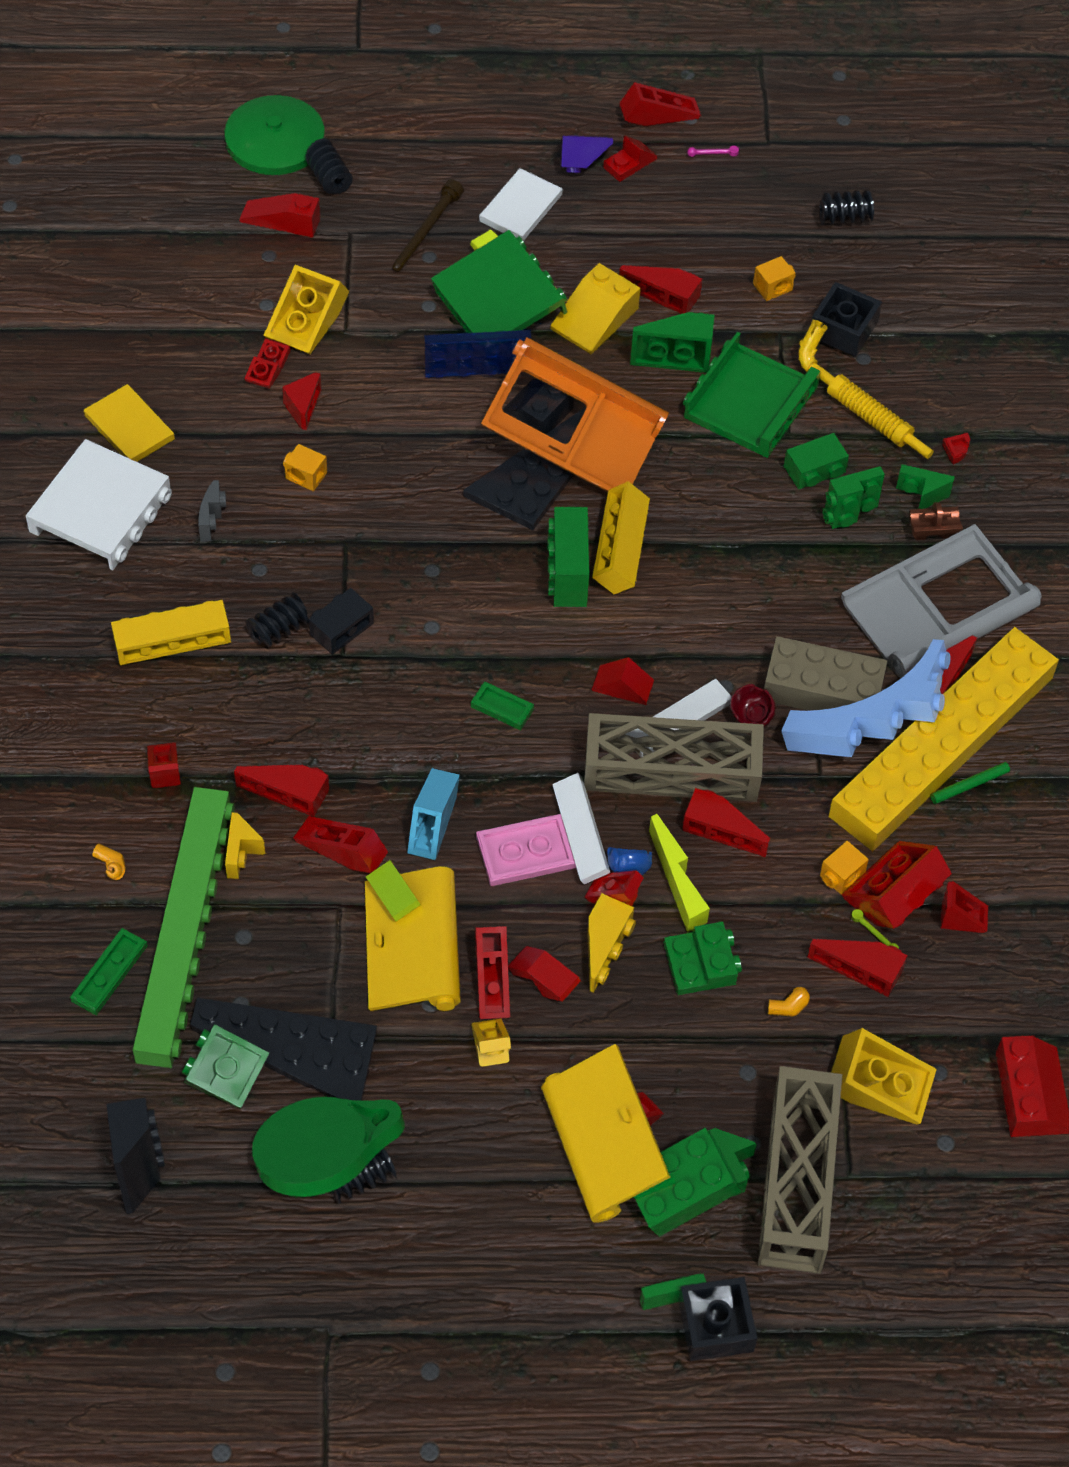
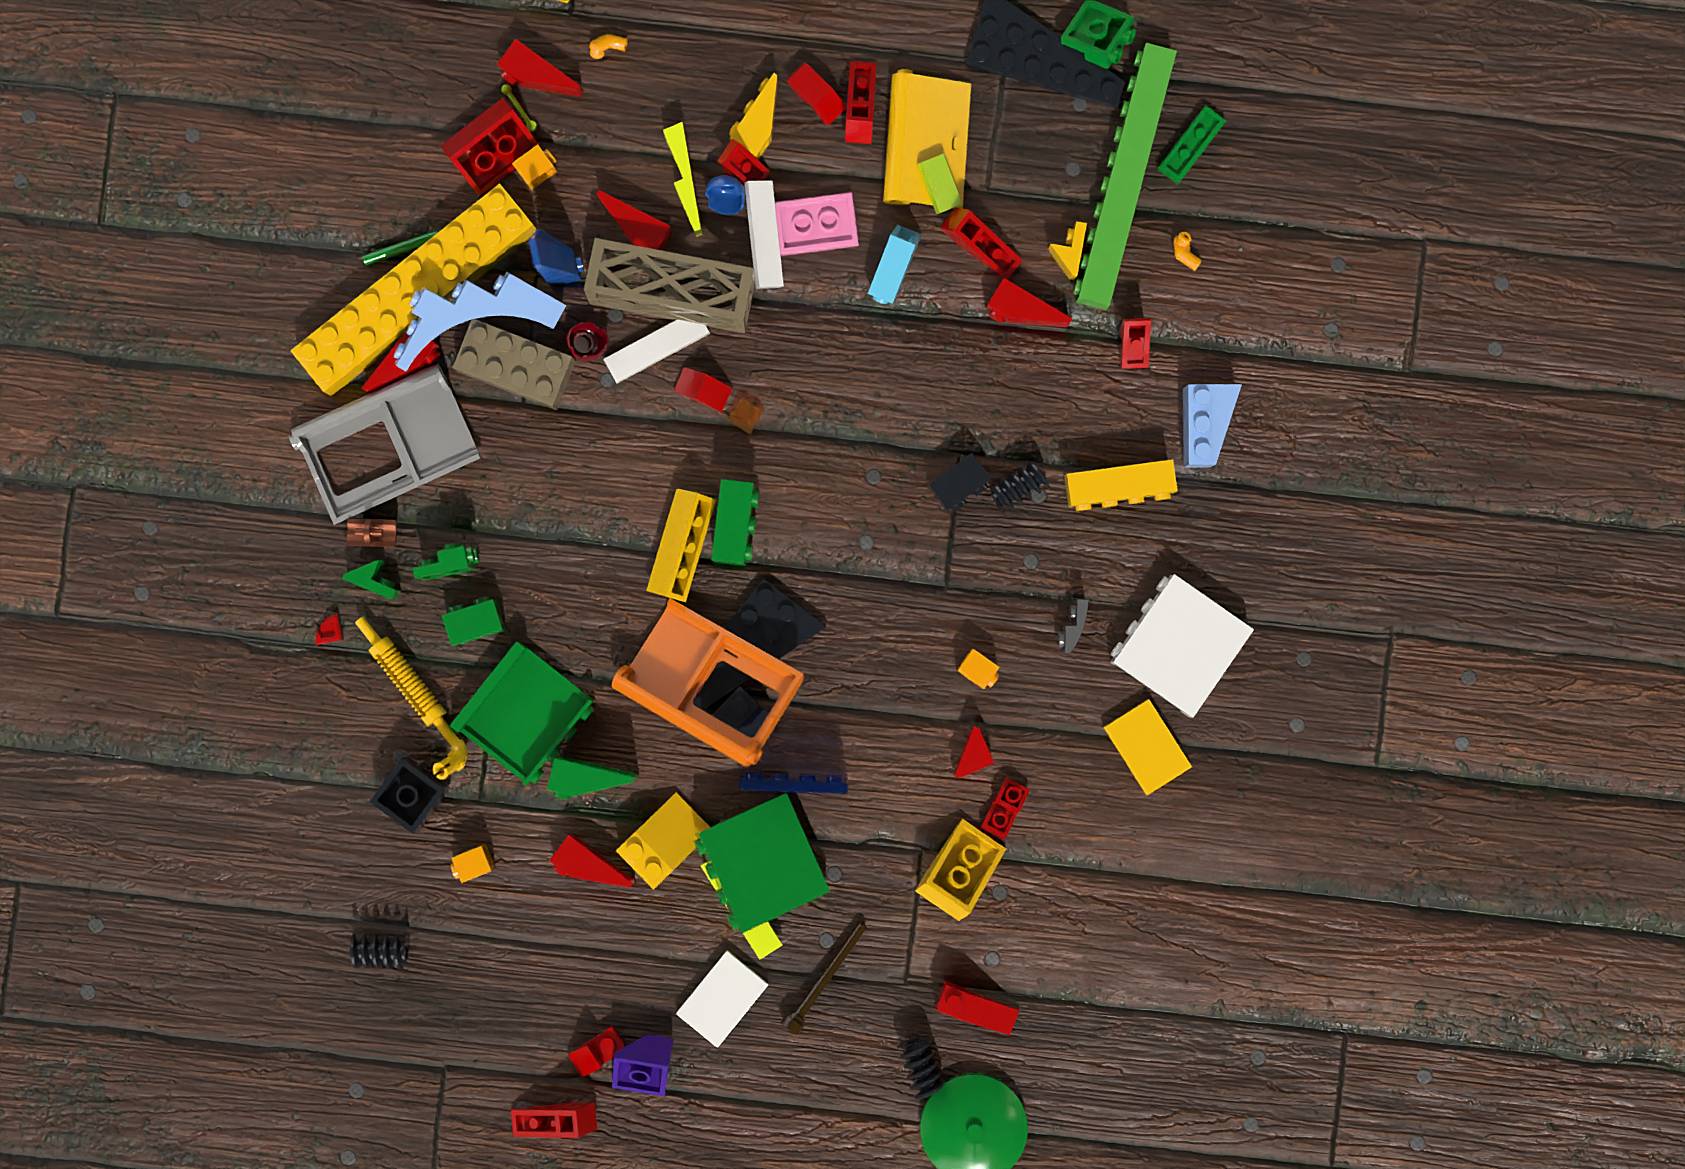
camera: 175 degrees left, 30 degrees up
green tile [471,681,534,731] -> none
yellow slope [471,1018,511,1067] -> none
green plate [663,921,742,995] -> none
dark pink hinge [687,146,739,157] -> none
red slope [941,881,988,933] -> none
none -> blue wedge [529,229,584,286]
none -> clear orange tile [727,398,764,434]
none -> light blue wedge [1183,384,1242,468]

